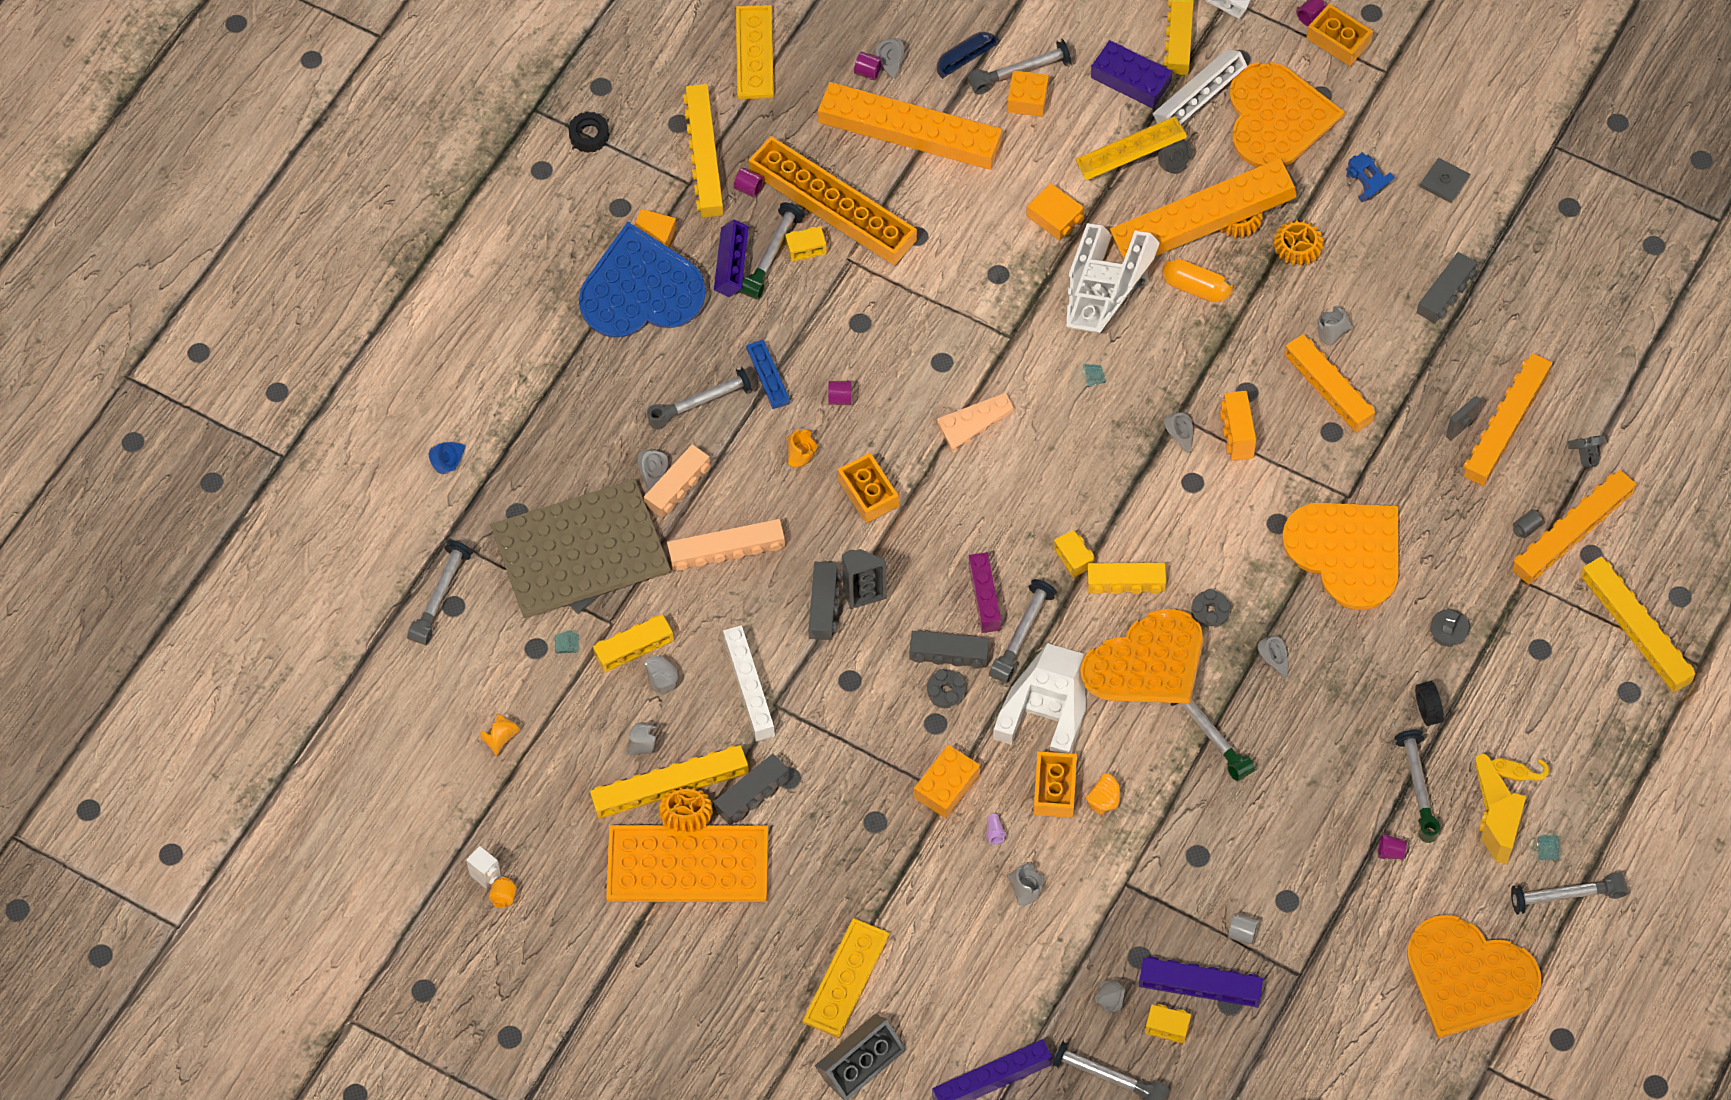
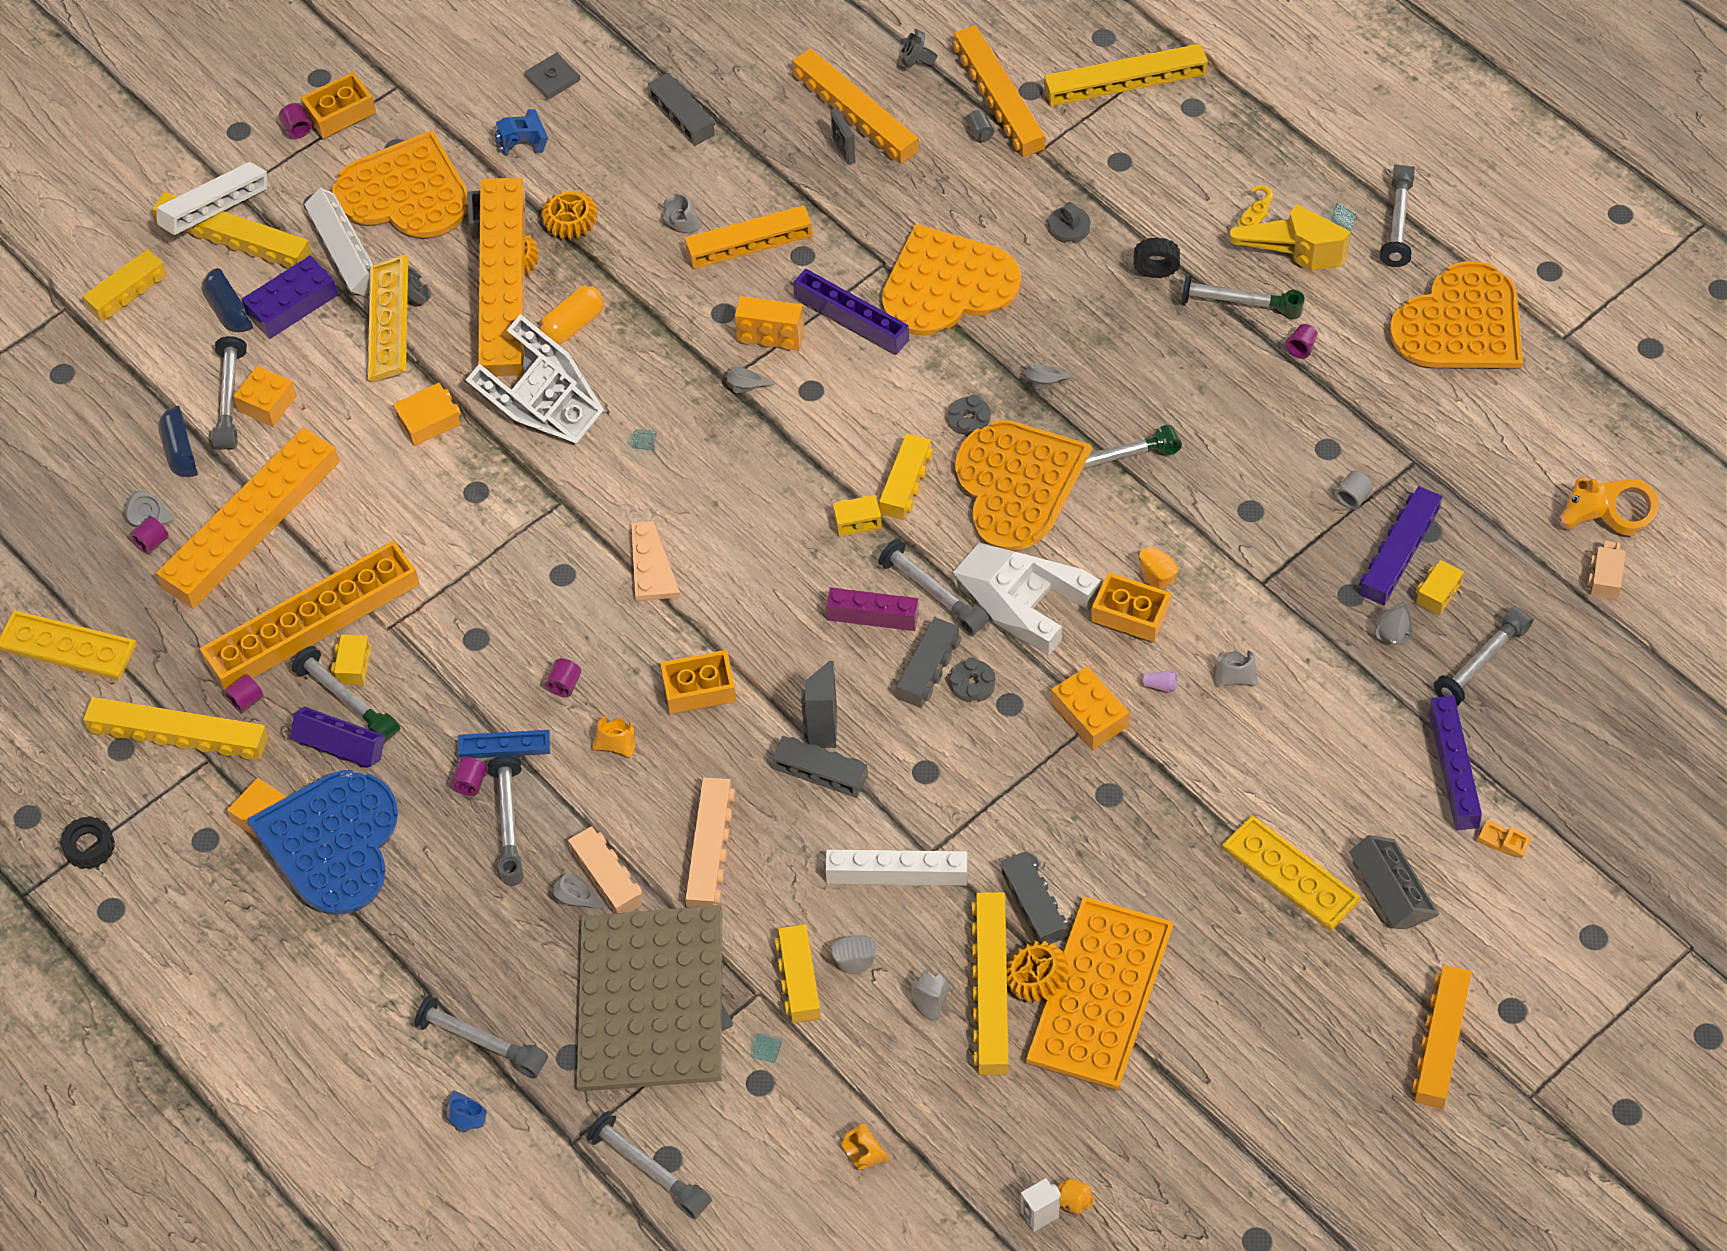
camera: 70 degrees left, 5 degrees down
none -> dark blue brick [202,268,253,332]
none -> piece [414,995,549,1079]
none -> magenta piece [450,757,487,796]
none -> dark purple brick [793,268,909,355]

